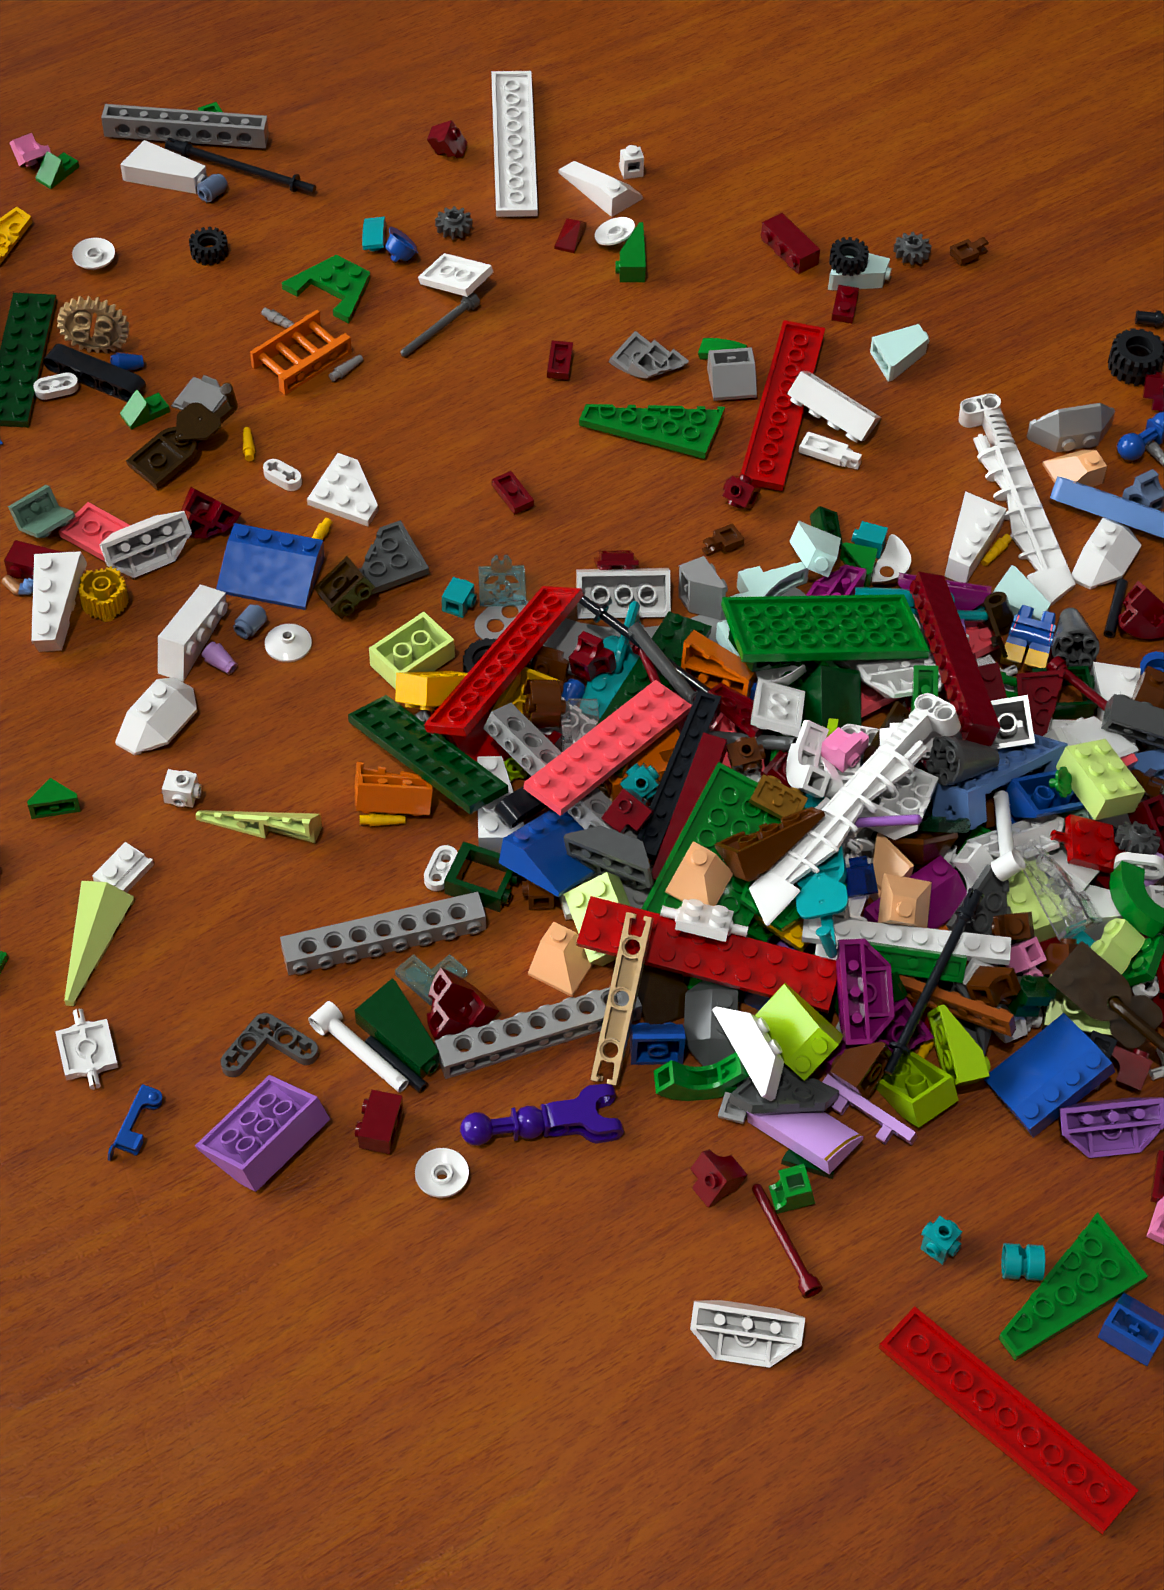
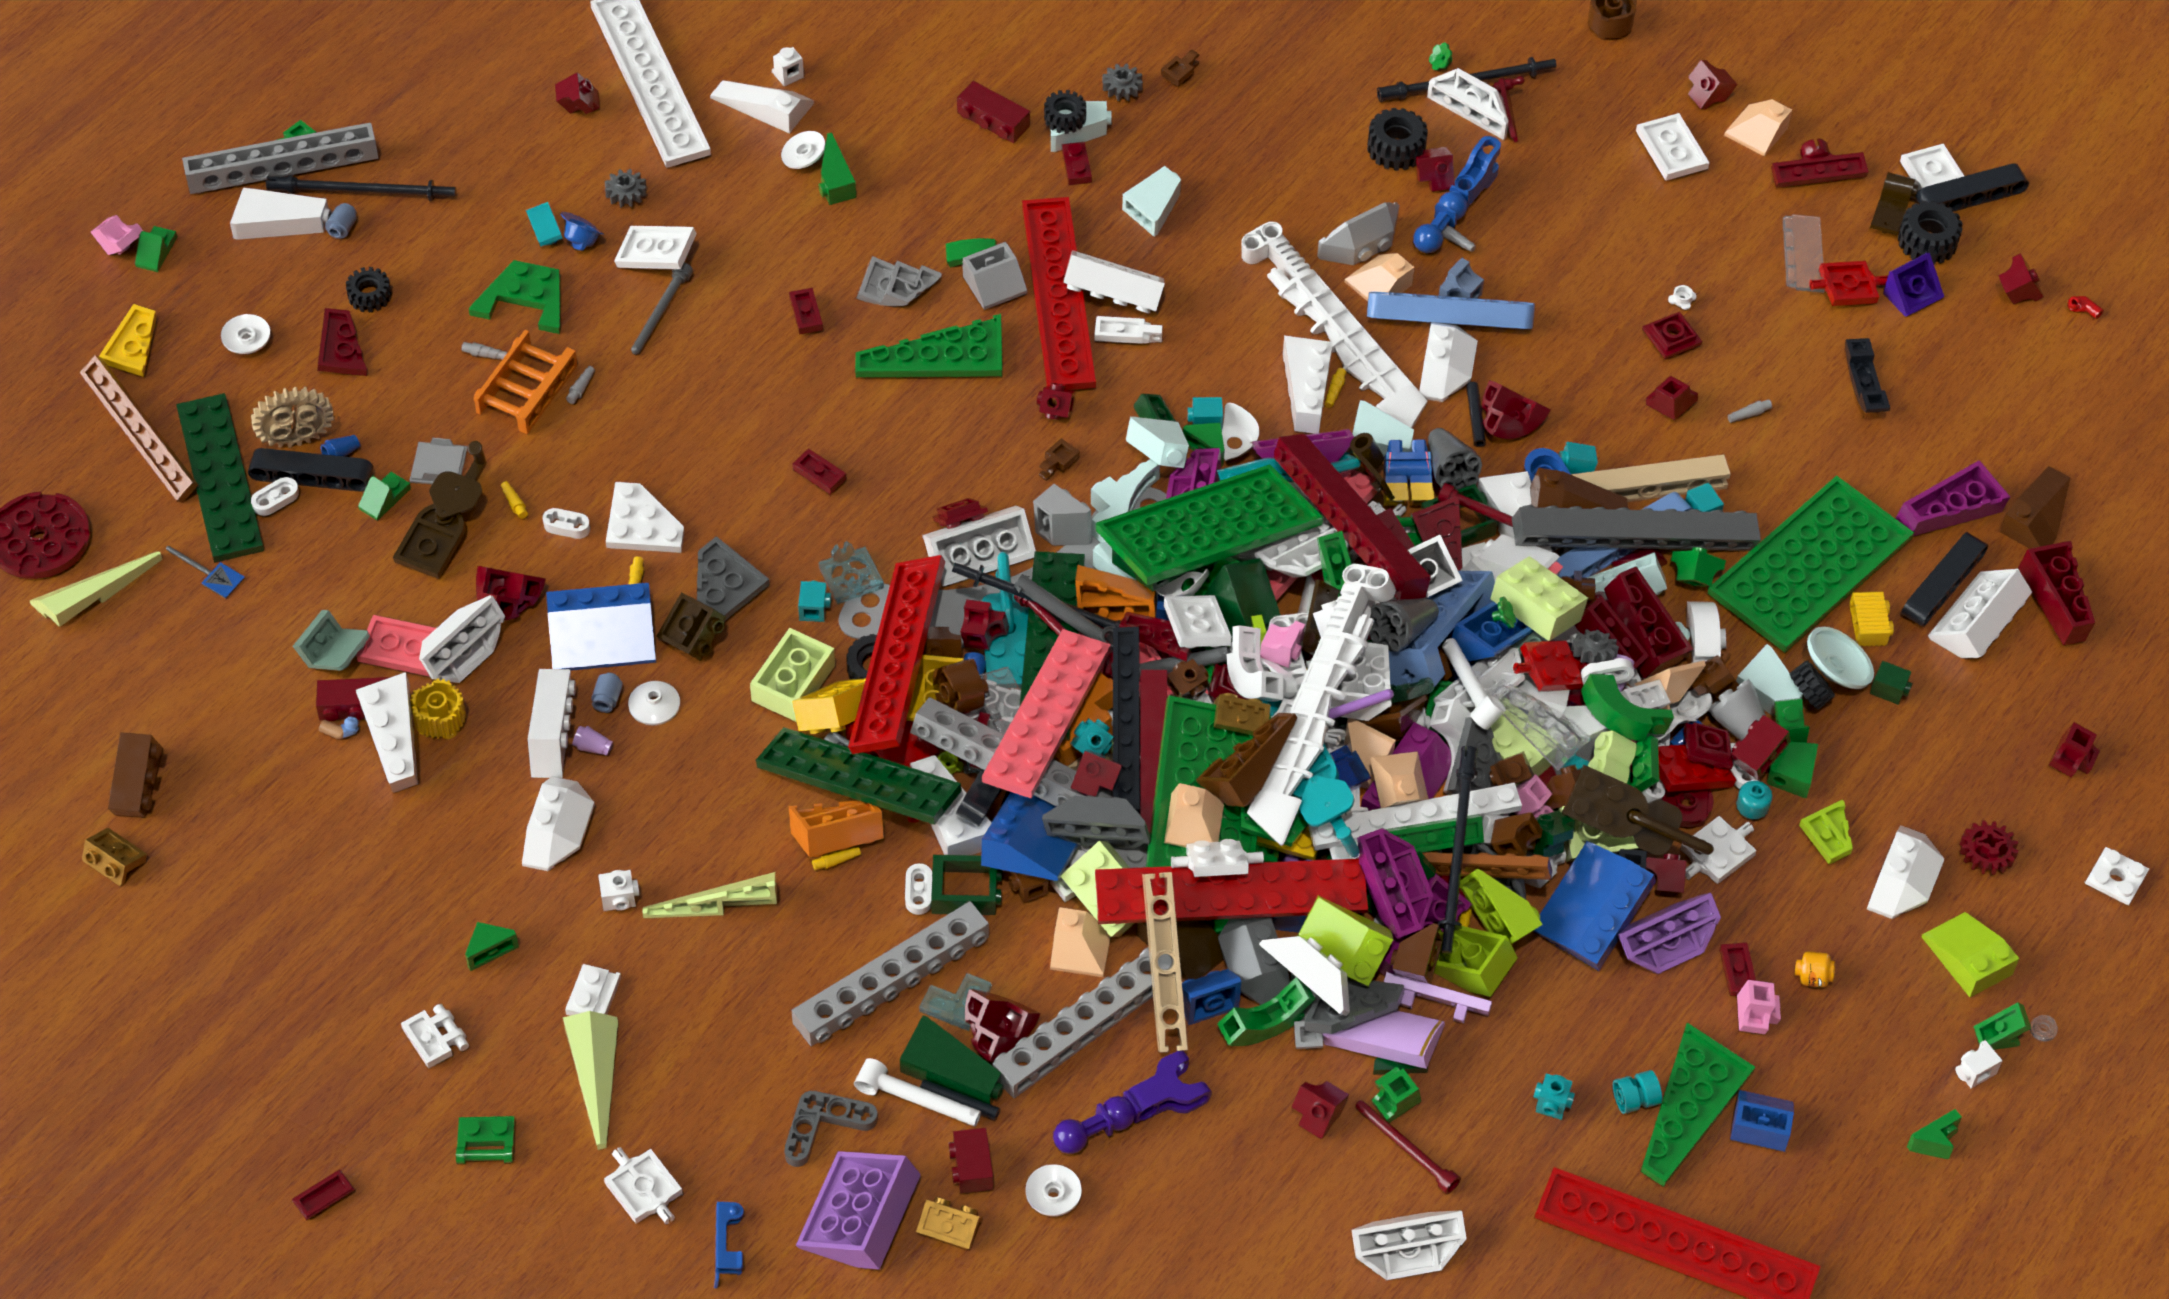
camera: 20 degrees left, 0 degrees up
dark red slope [554,218,586,253] -> none
none -> dark red wing [317,308,367,376]
none -> pearl gold bracket [916,1196,983,1249]

